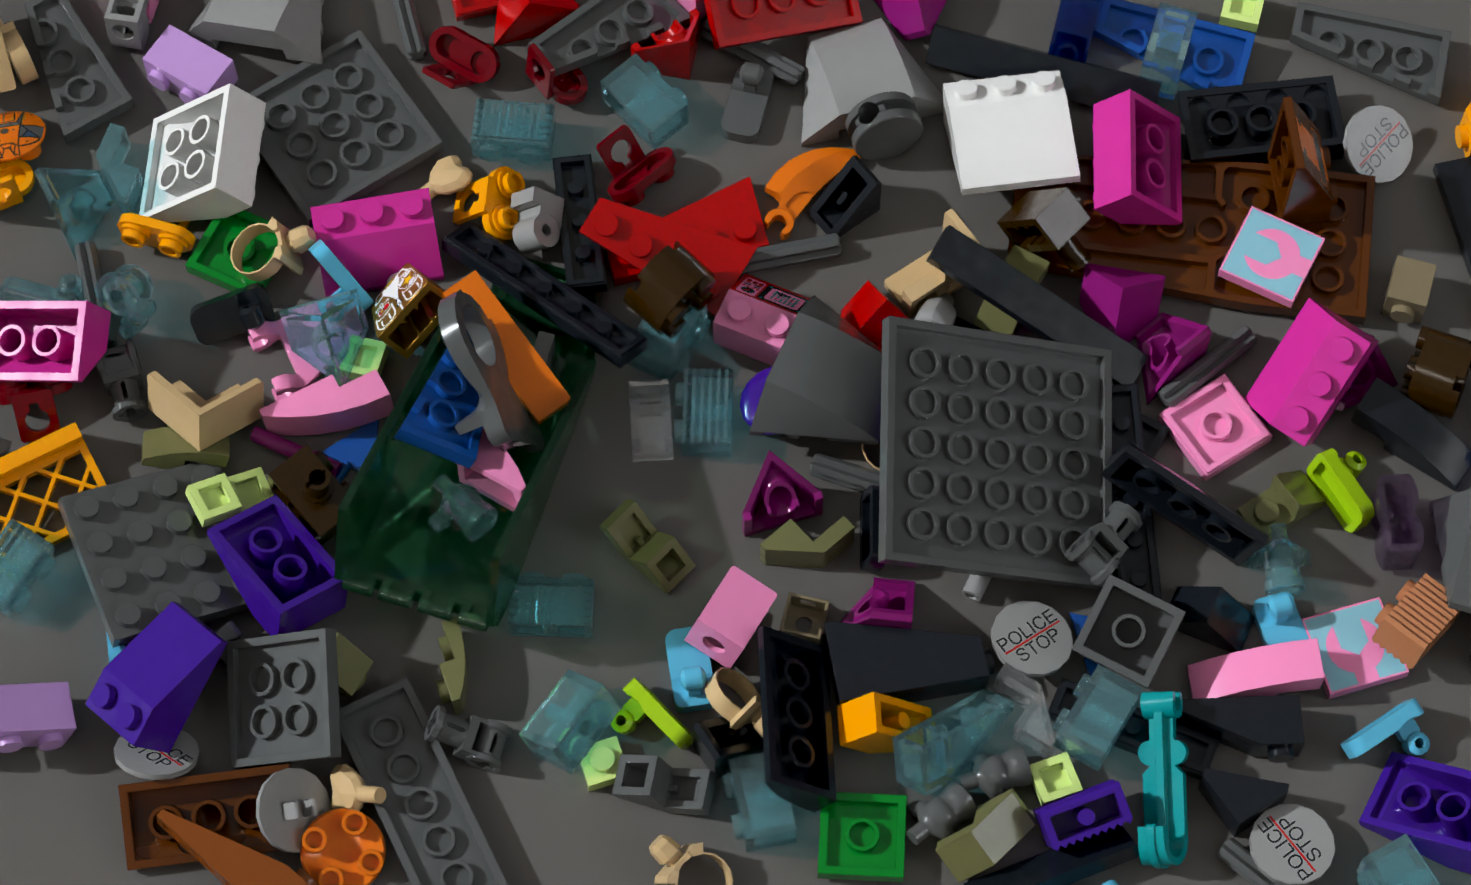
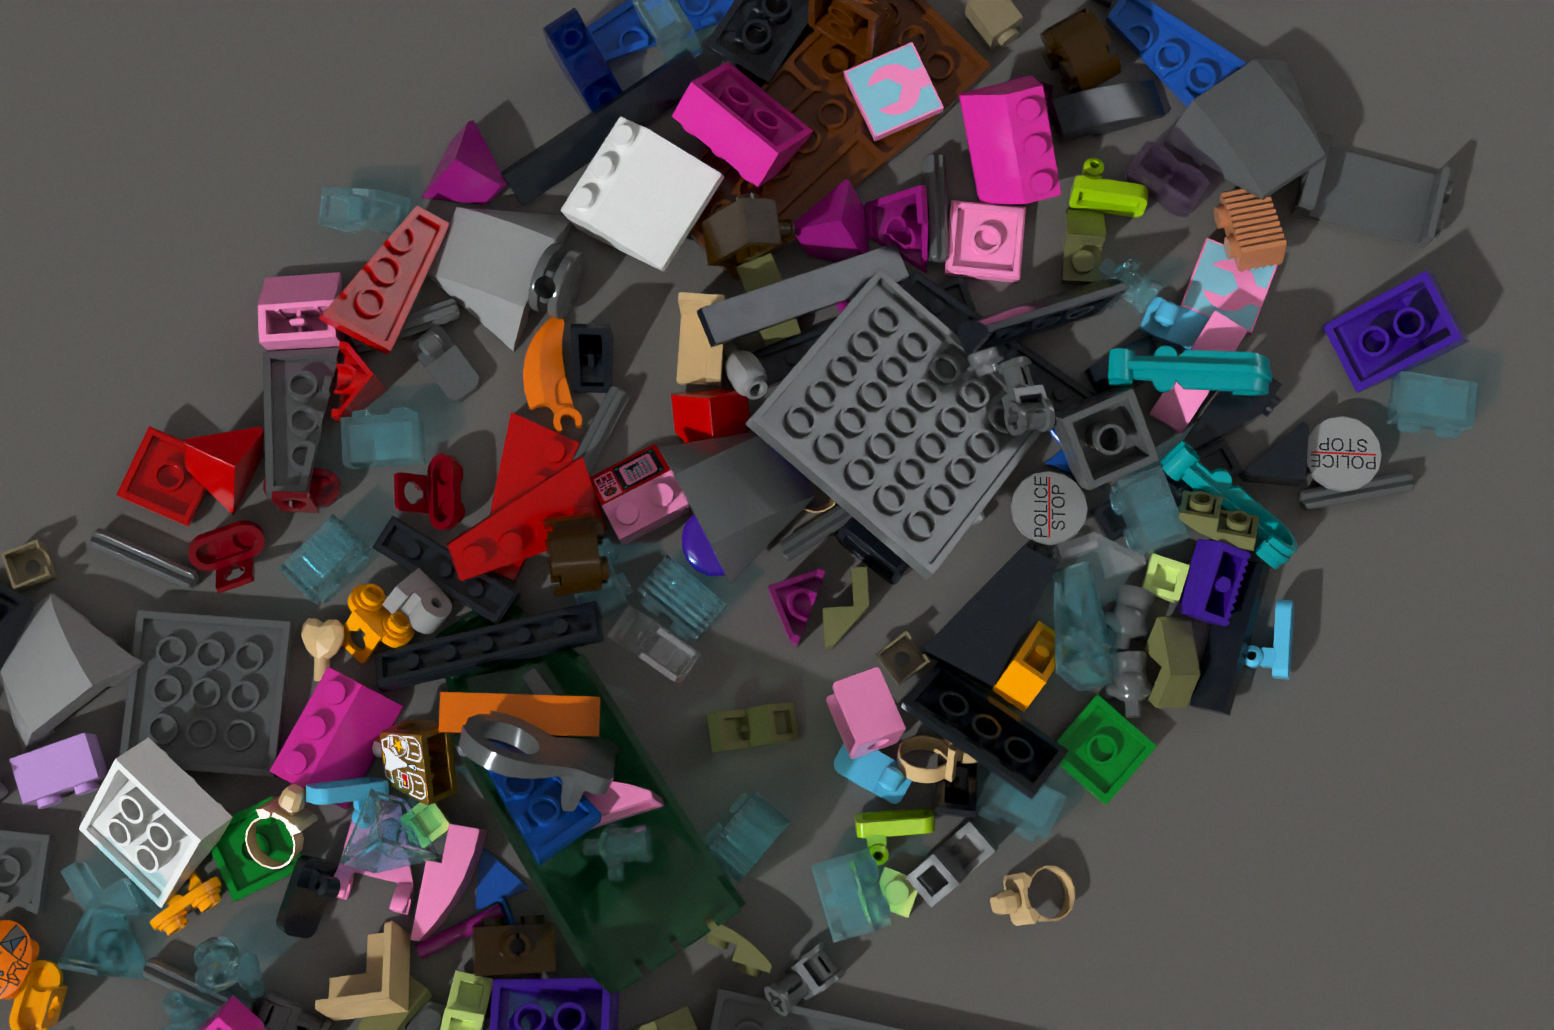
camera: 50 degrees left, 15 degrees up
magenta slope [840,577,915,629] -> none
medium azure piece [1340,698,1430,759] -> none
none -> clear plate [967,347,1004,377]
none -> teal piece [1108,346,1273,396]
none -> olive slope [1178,490,1259,551]

